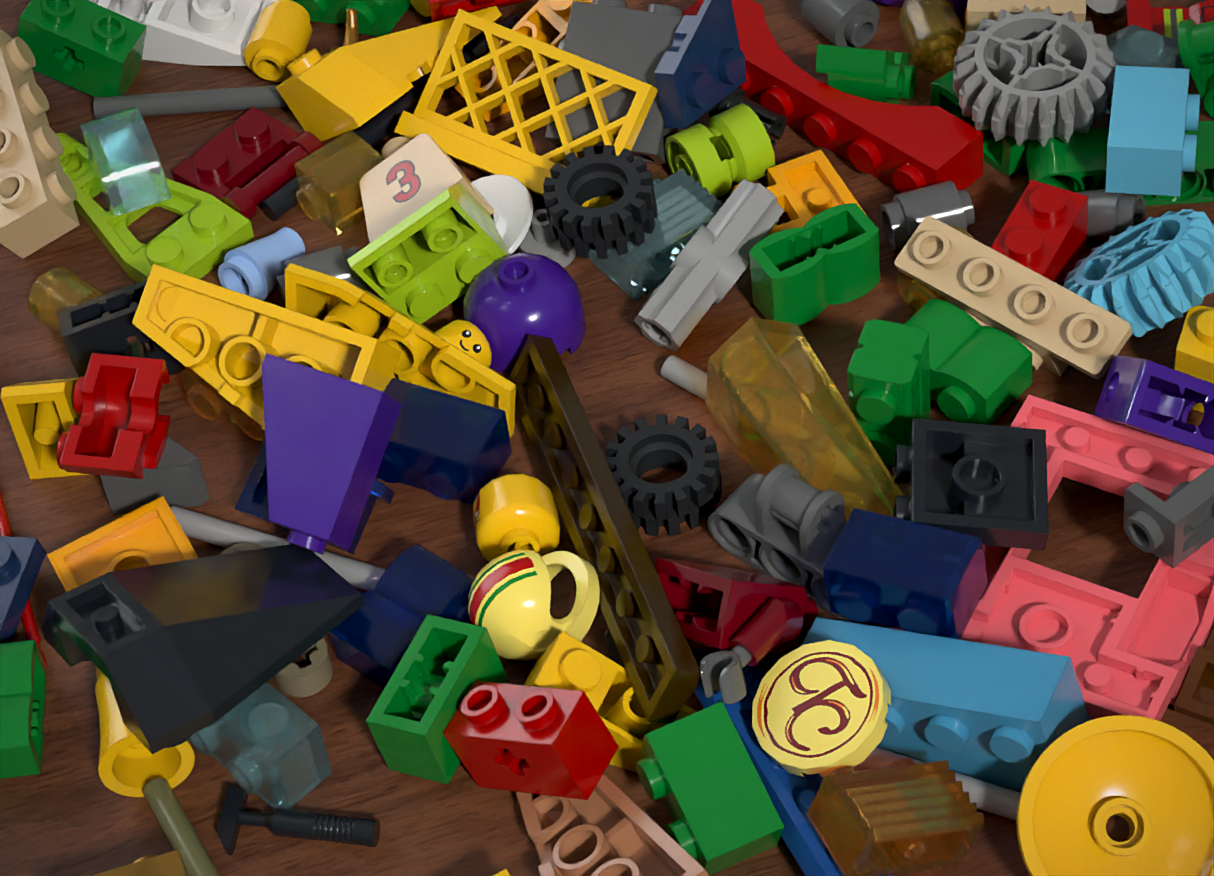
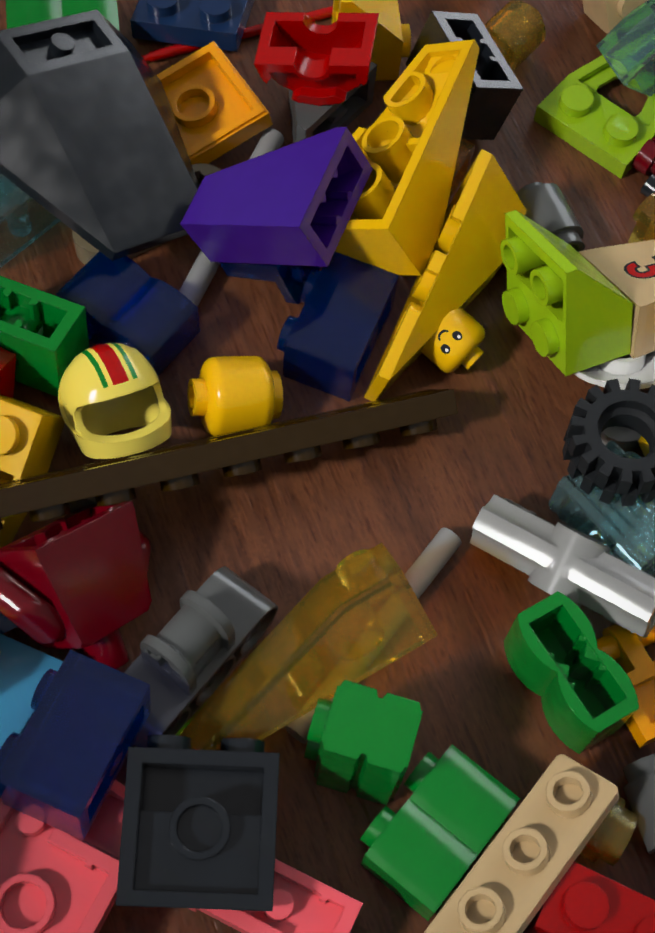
camera: 75 degrees right, 15 degrees up
light blue cone [218,227,305,301] -> none
dark purple cylinder [463,252,586,373] -> none
black tyre [605,415,722,536] -> none

